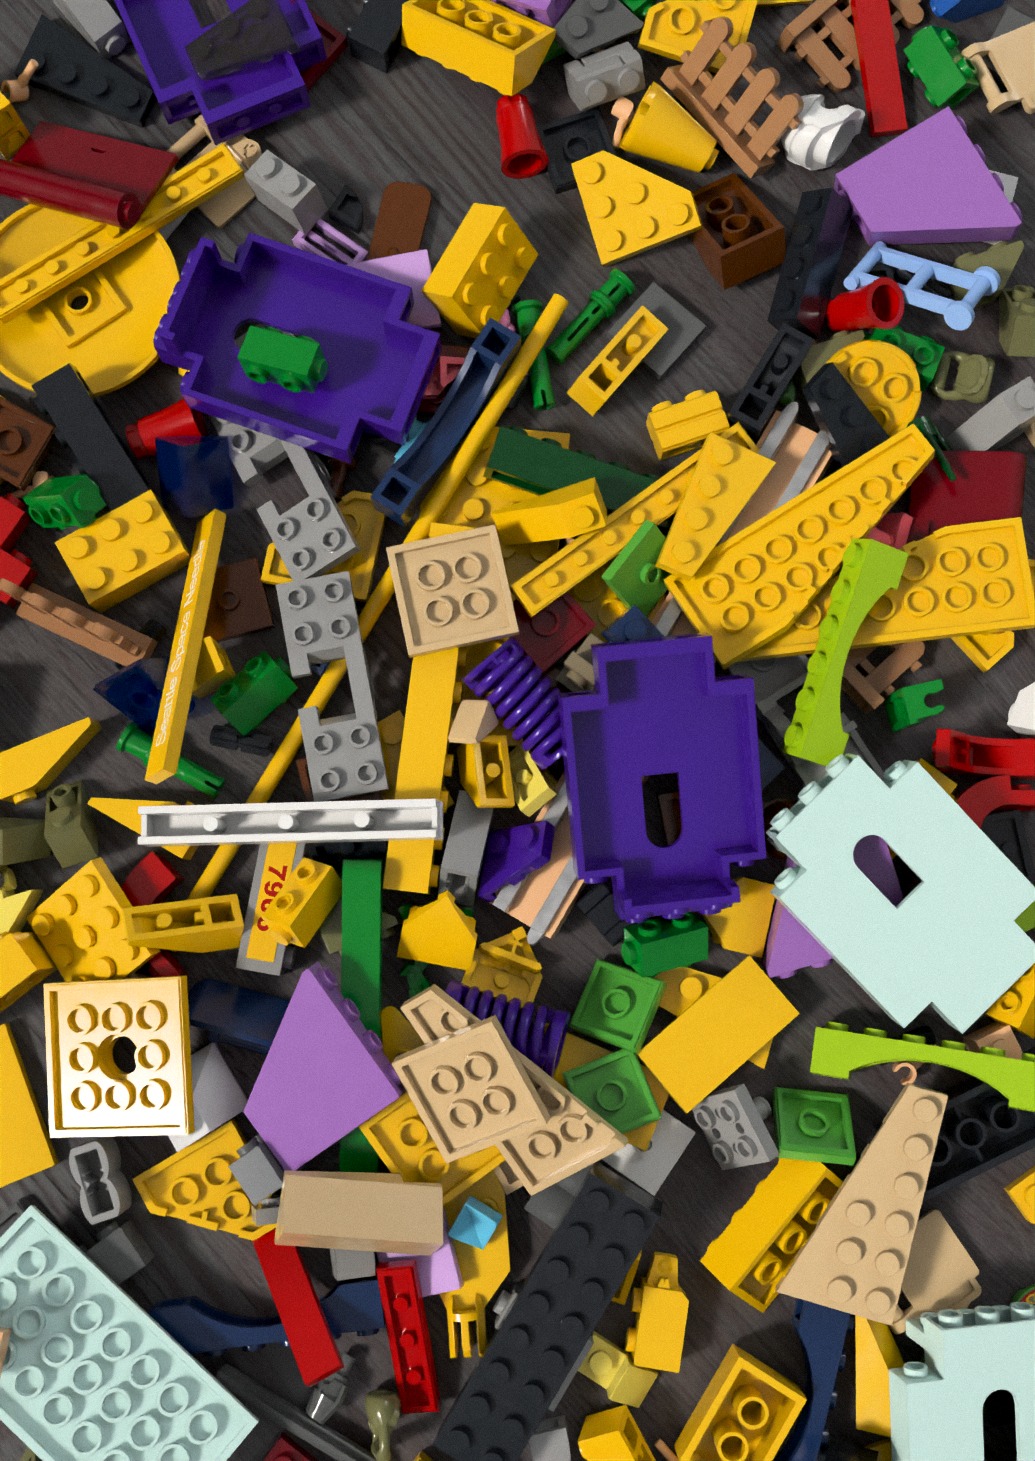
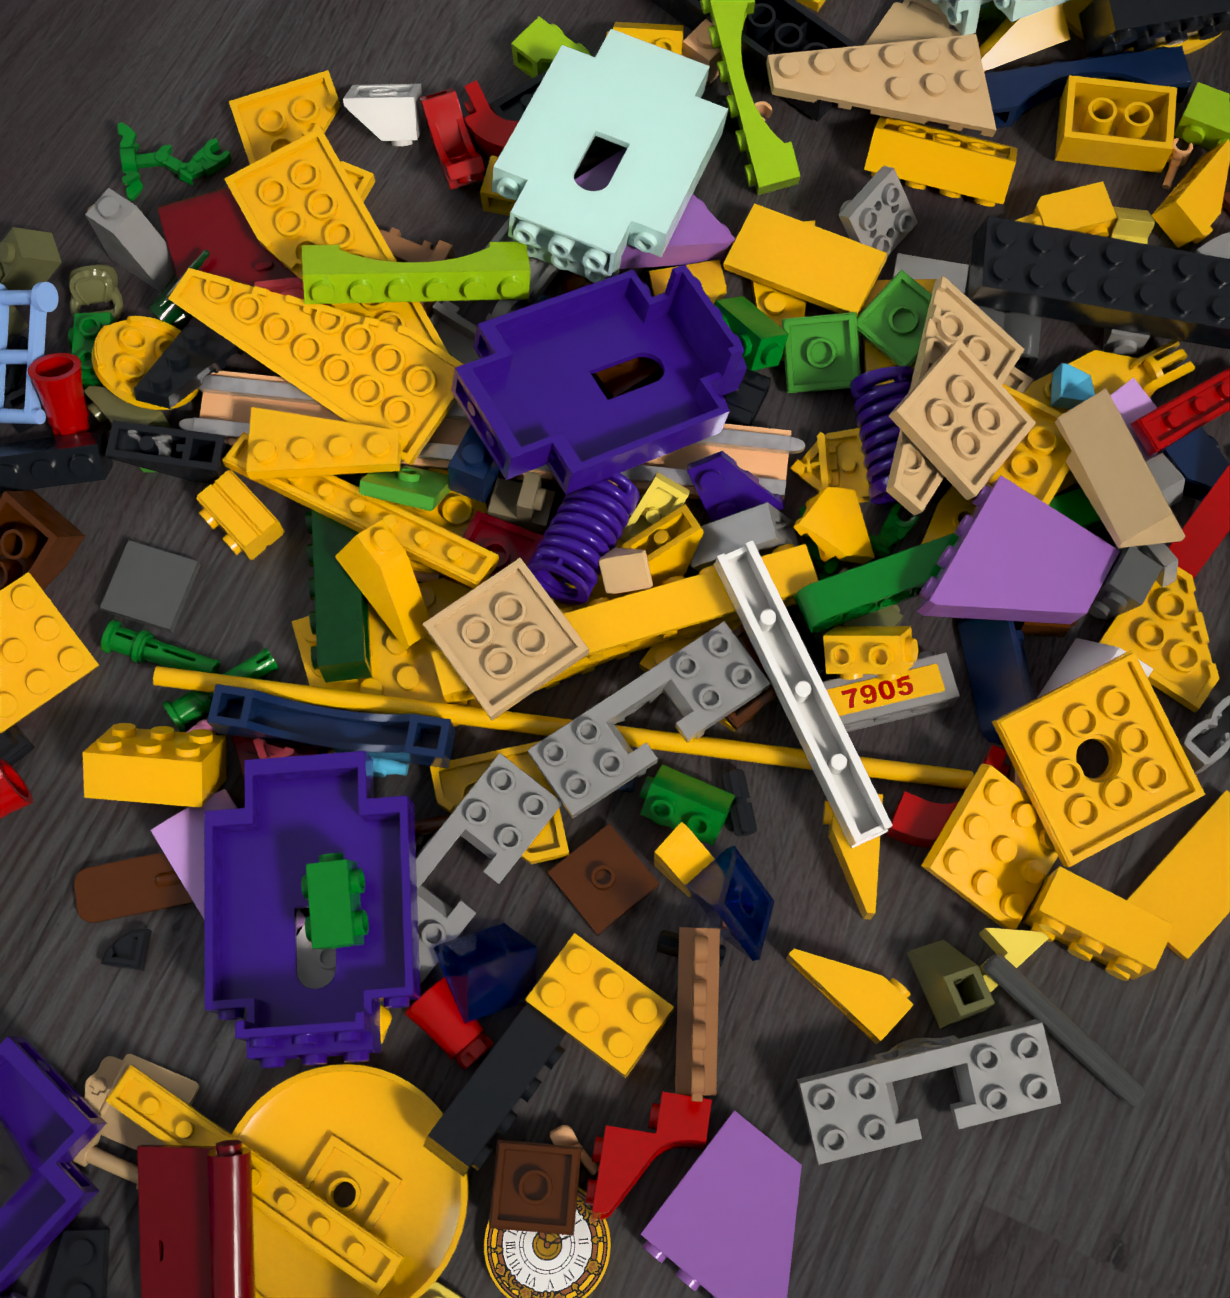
camera: 110 degrees left, 10 degrees down
green brick [23,474,106,529] -> none
olive slope [44,780,98,869] -> none
green pin [116,722,226,800] -> none
yellow slope [122,894,244,953] -> none
yellow tile [145,509,226,784] -> none
light grey brick [243,150,328,234] -> none
lavender tile [292,218,369,265] -> none
yellow slope [567,305,668,417] -> none
bright green plate [772,1087,856,1166] -> none
green hinge [884,679,945,733] -> none

